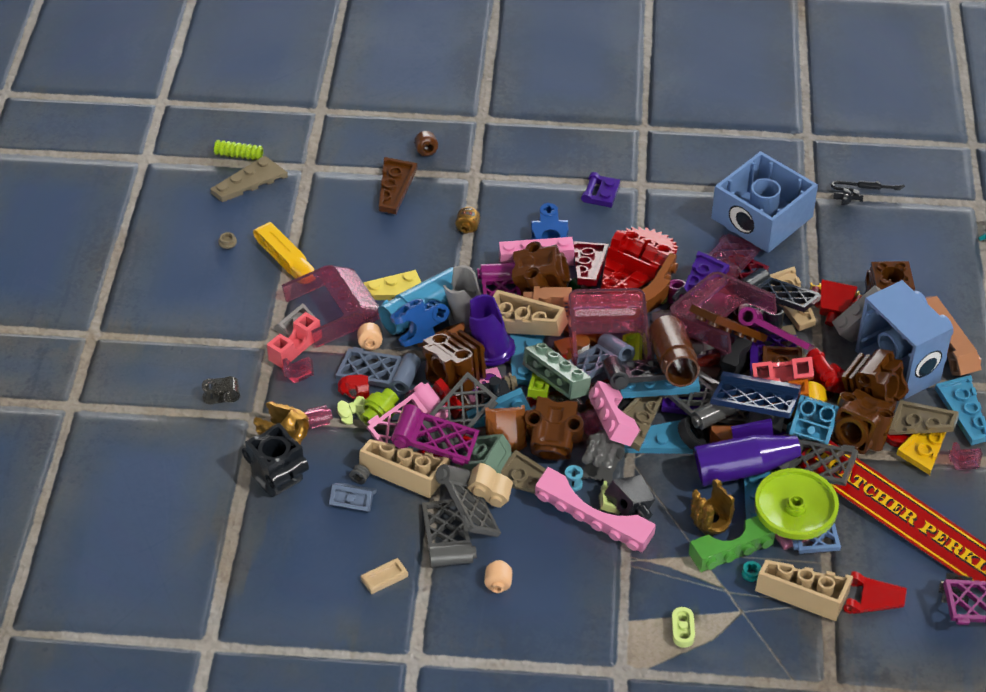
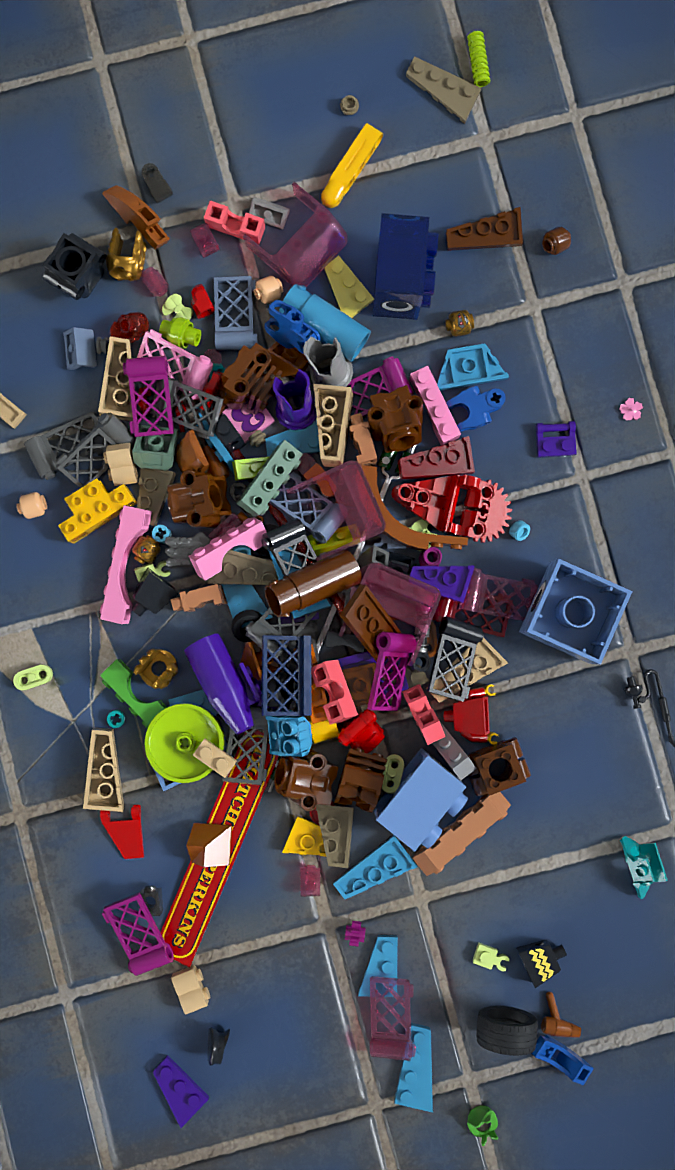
camera: 70 degrees right, 40 degrees up
none -> yellow piece [58,478,137,544]
none -> dark orange slope [102,185,170,250]
none -> clear red head [110,312,149,343]
none -> pearl gold head [132,535,161,564]
none -> nougat hips [171,584,227,612]
none -> dark orange slope [186,822,232,867]
none -> tan plate [193,738,237,778]
none -> clear blue brick [373,213,439,320]
none -> coral arch [402,684,446,745]
none -> dark azure wing [437,343,509,391]
none -> medium azure tile [509,520,530,541]
none -> bright pink plant [619,398,643,421]

